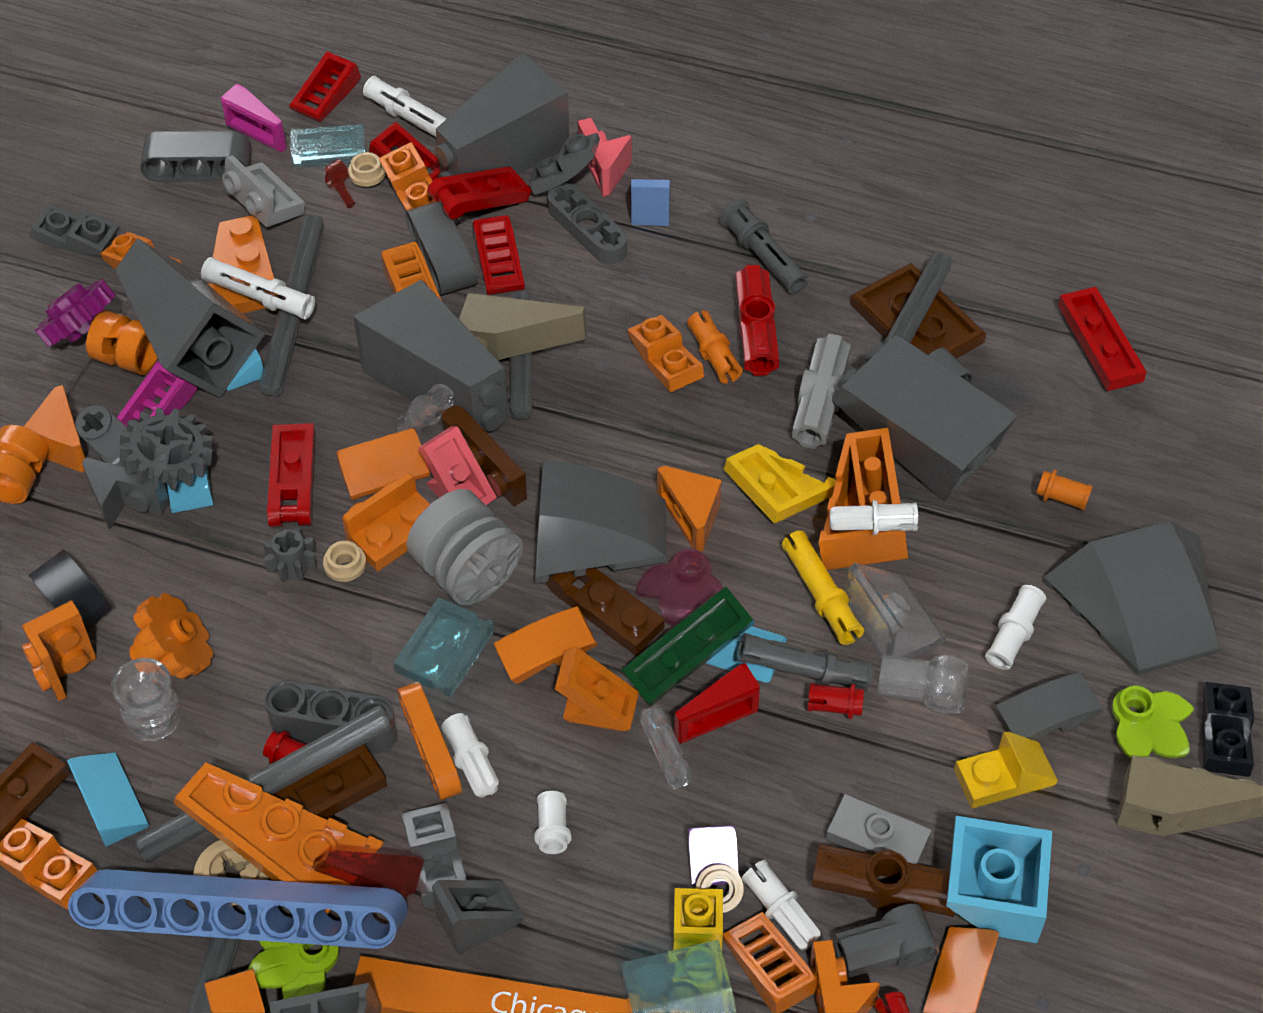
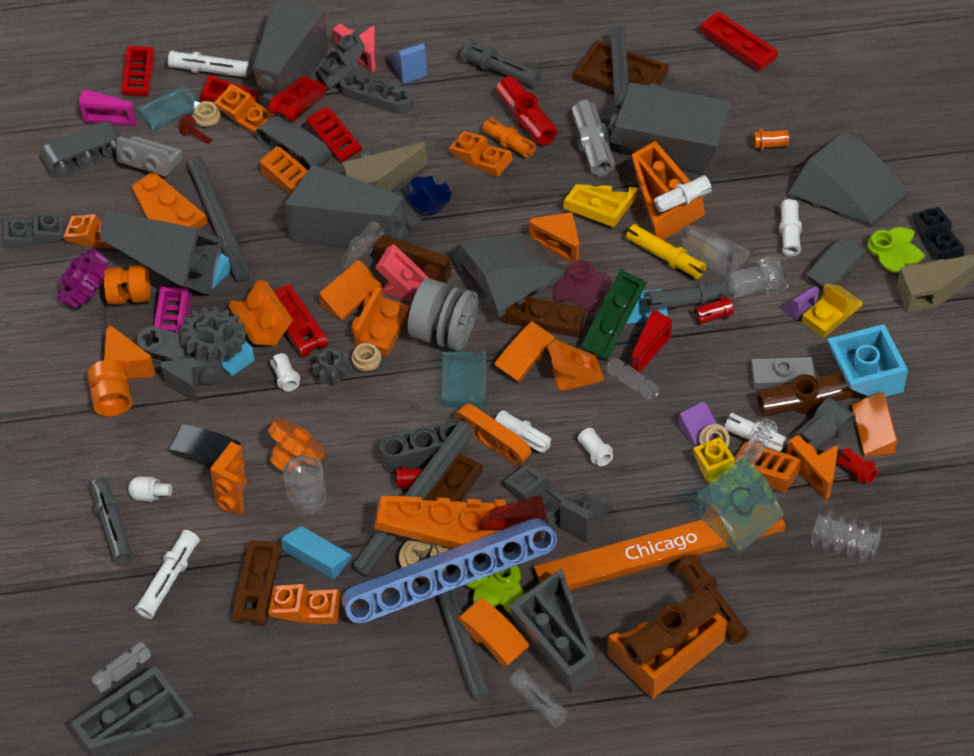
camera: 25 degrees left, 0 degrees up
white pin [201,257,315,319] -> none
none -> orange bracket [228,280,293,346]
none -> white pin [270,353,300,392]
none -> clear blue hair [405,176,452,215]
none -> clear axle [734,418,778,474]
none -> medium lavender slope [781,286,819,321]

